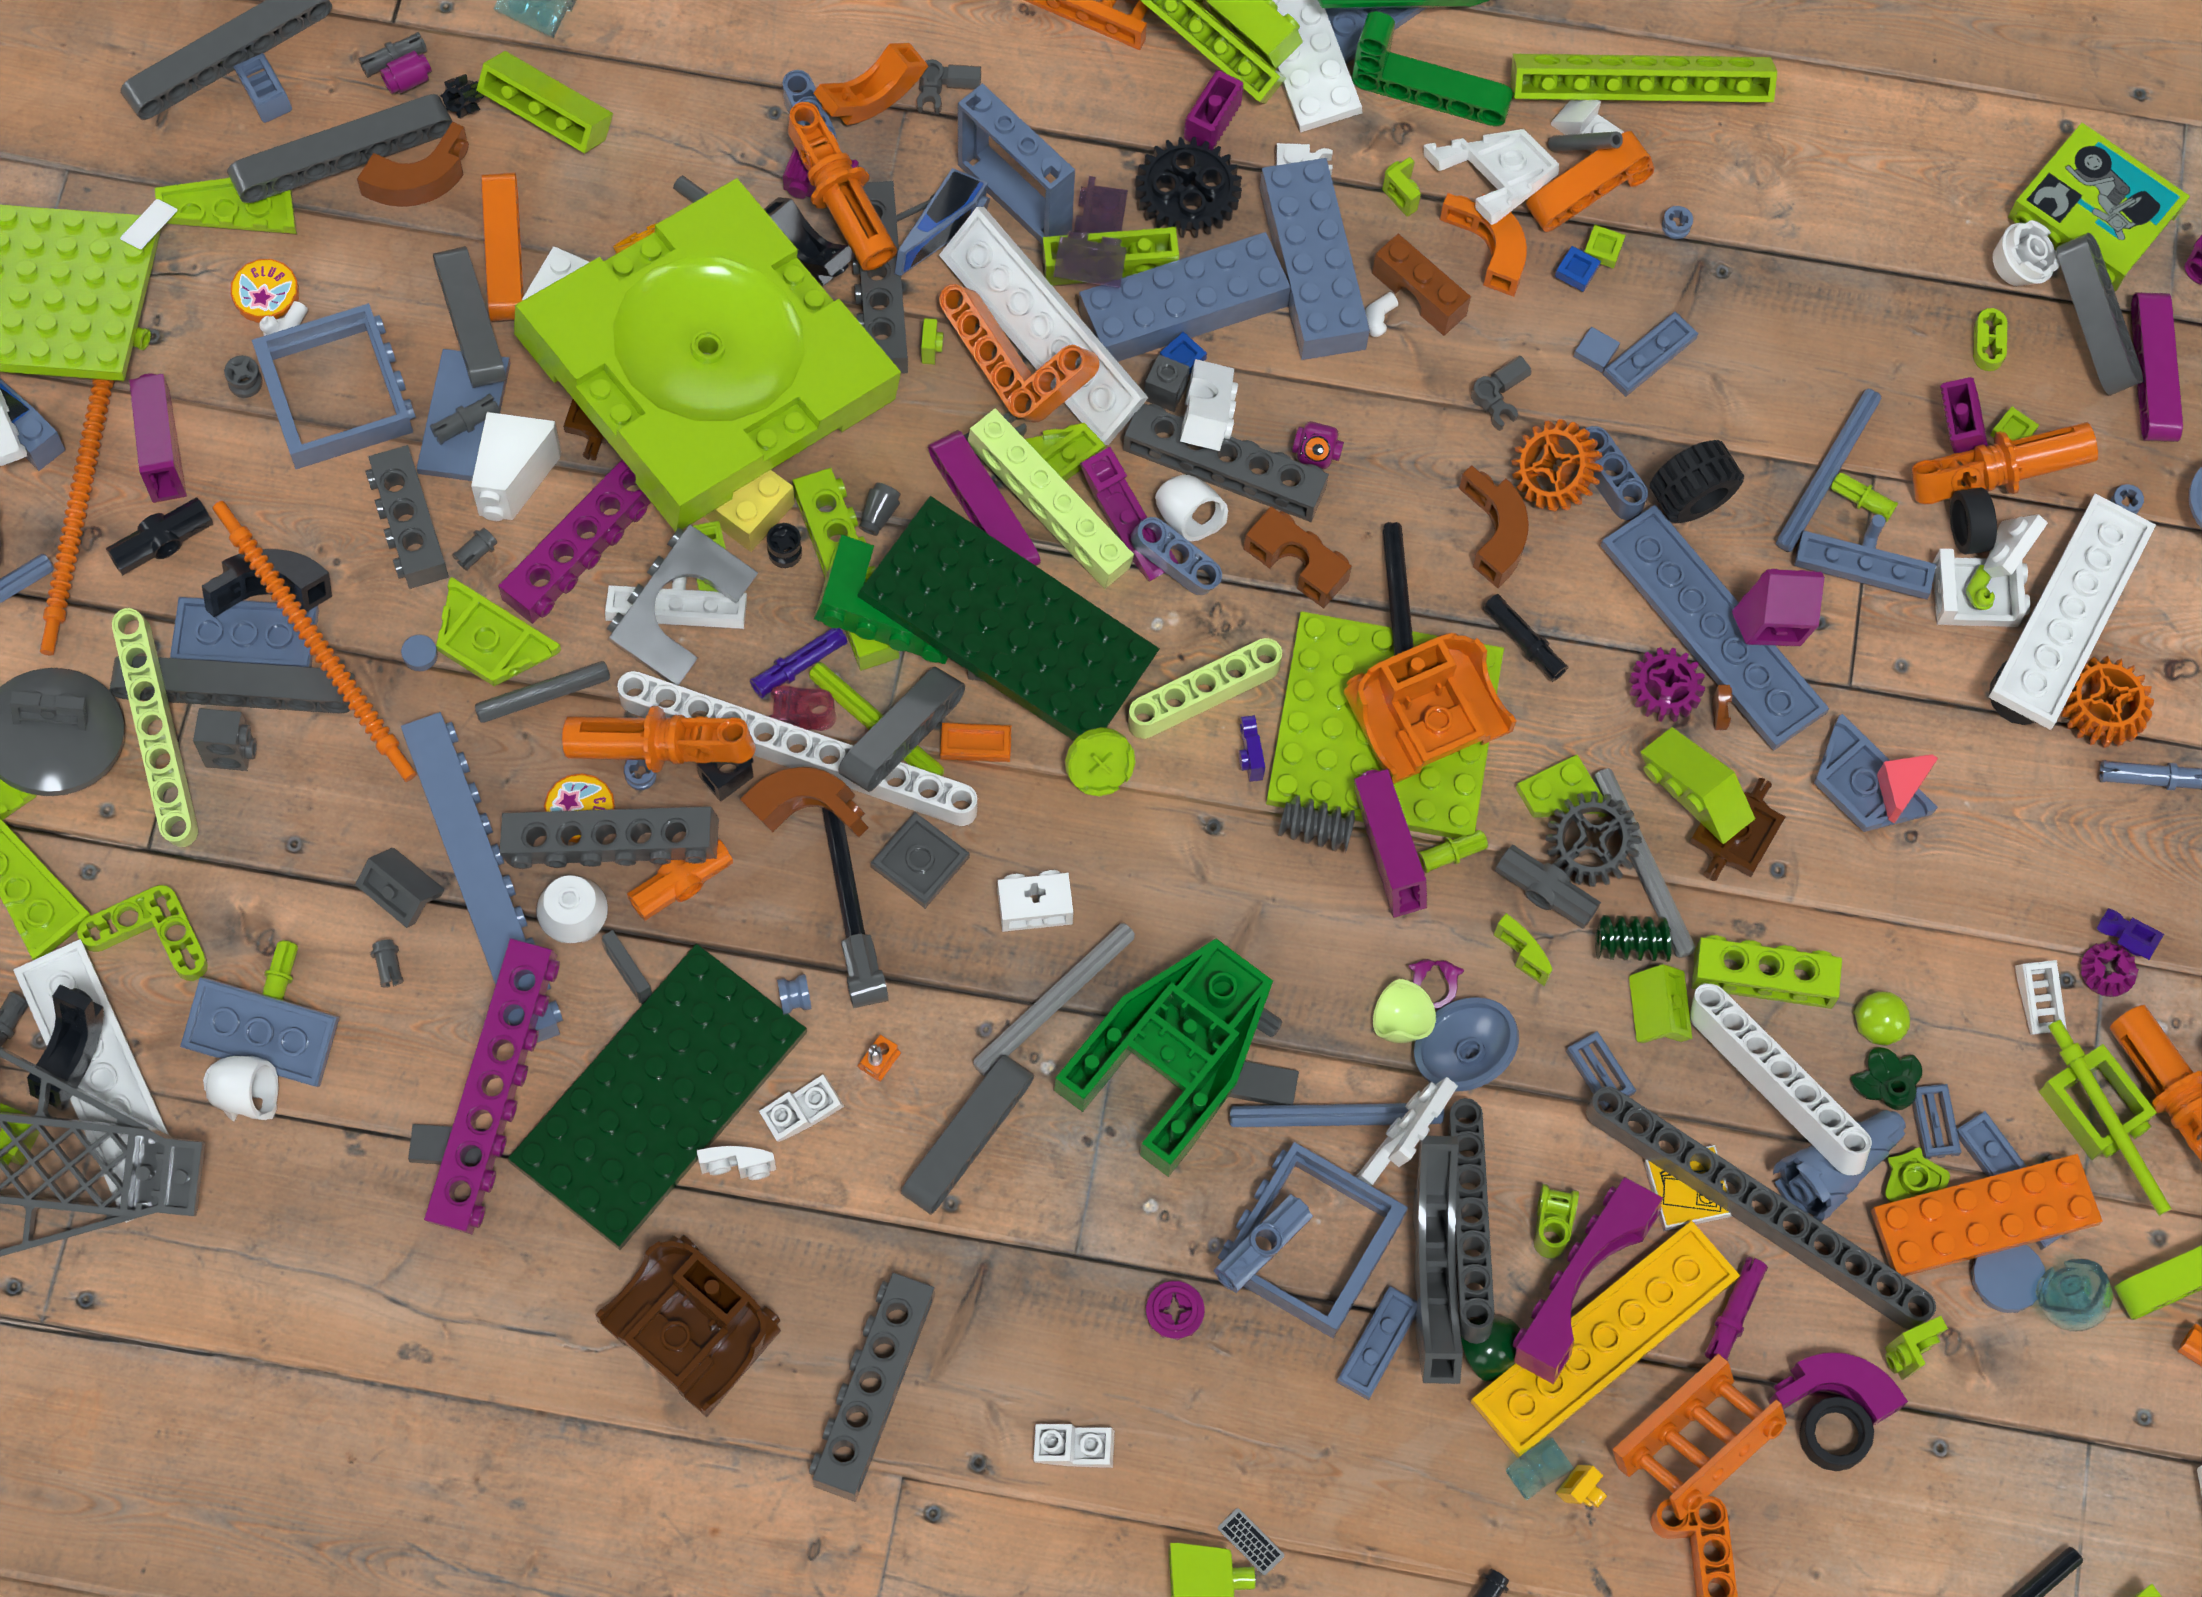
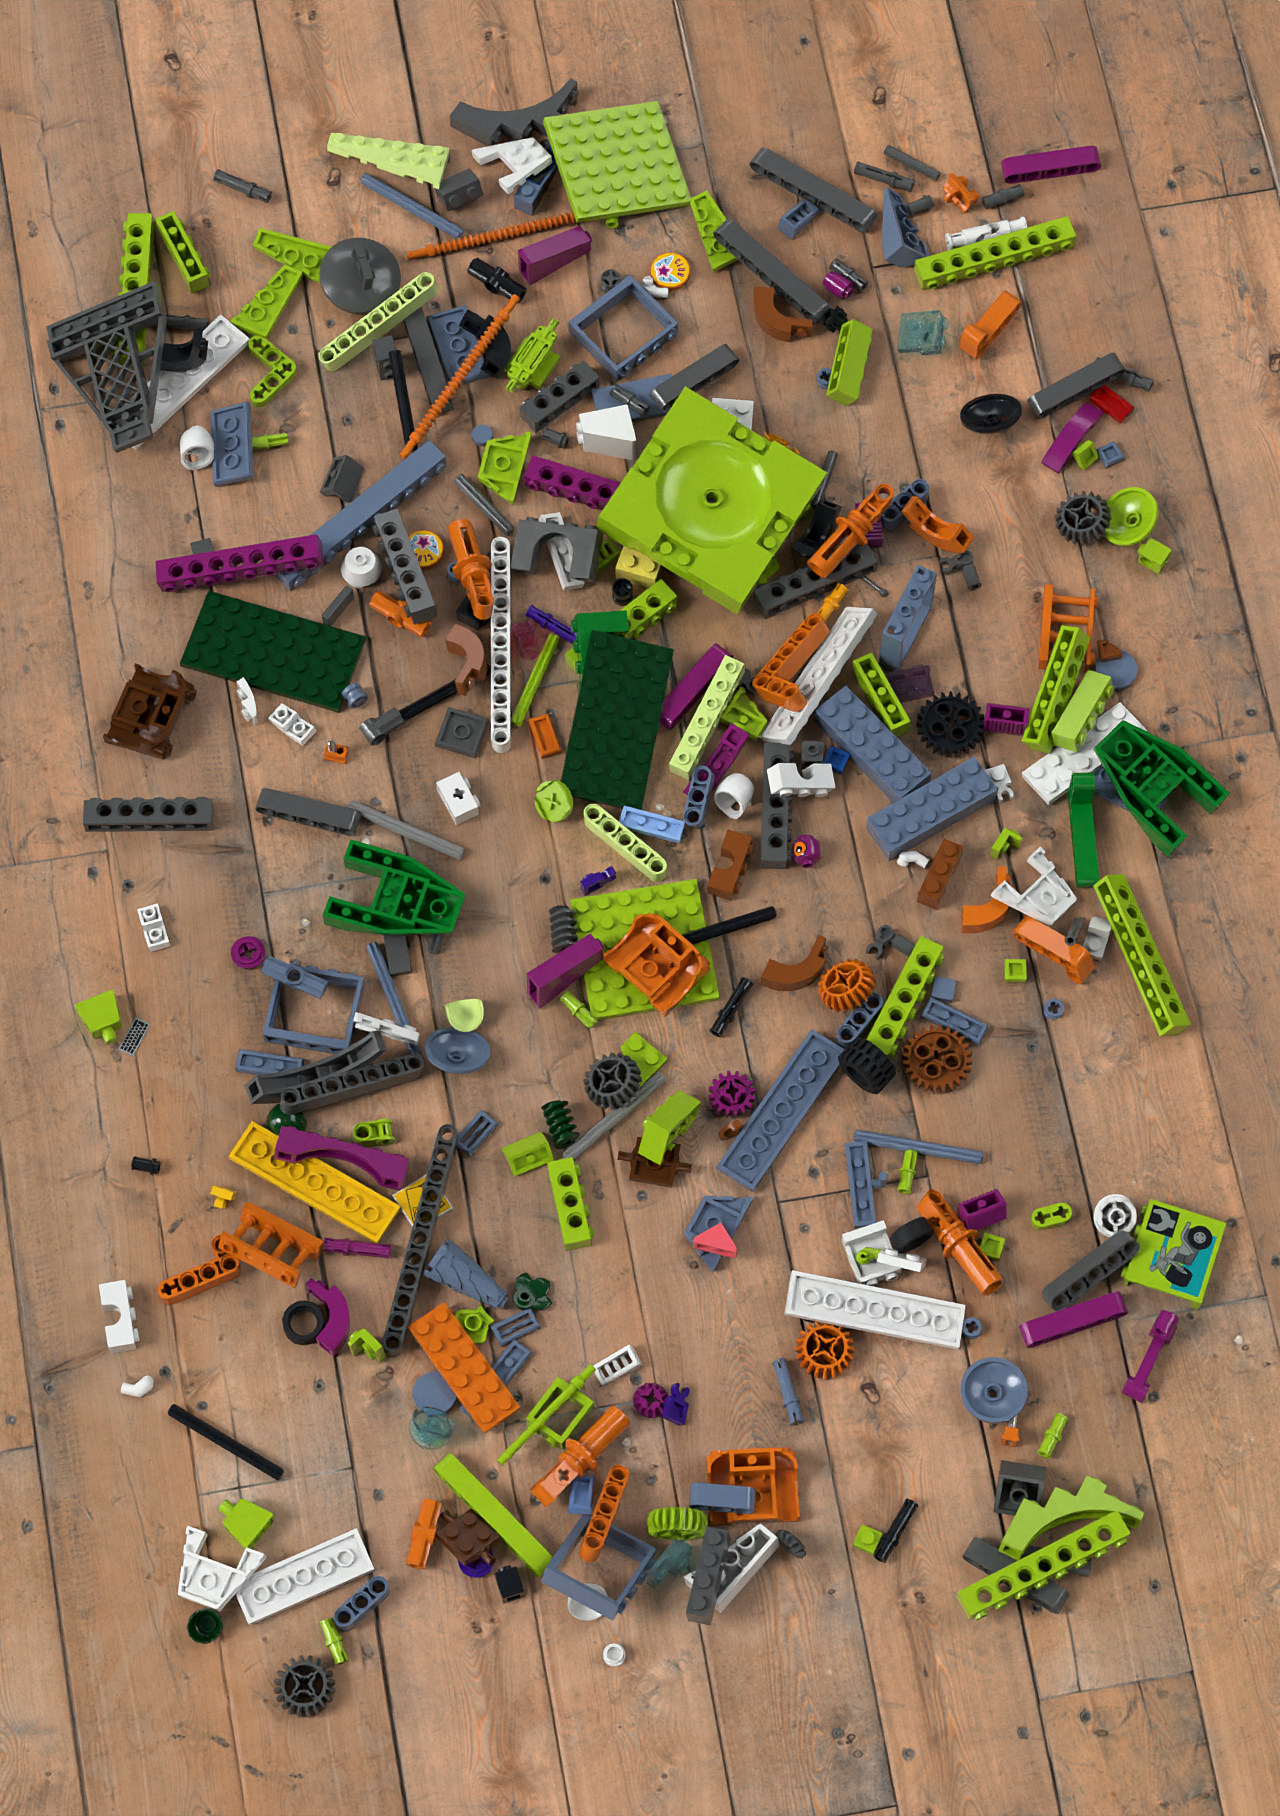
camera: 75 degrees right, 0 degrees up
white sticker [121,199,177,249] -> none
dark grey pin [370,940,404,988] -> none
orange beam [482,172,524,322] -> none
dark grey beam [838,667,965,792] -> none
dark grey cone [859,482,901,536] -> none
slope [895,168,990,276] -> none
lime plate [921,318,944,365] -> none
bracket [1054,231,1128,288] -> none
magenta piece [1409,959,1464,1009] -> none
lime slope [1494,913,1553,986] -> none
dark grey piece [1495,844,1601,929] -> none
clear light blue bracket [1506,1437,1574,1500] -> none
blue plate [1555,246,1601,292] -> none
white beam [1690,984,1872,1175] -> none
magenta slope [1732,569,1825,646] -> none
lime hair [1854,991,1910,1046] -> none
none -> black axle [389,350,418,452]
none -> lime piece [504,318,561,393]
none -> light blue plate [619,806,685,844]
none -> sand blue bush [816,368,832,389]
none -> light orange pin [817,583,849,623]
none -> lime brick [866,936,945,1058]
none -> dark orange gear [902,1024,973,1094]

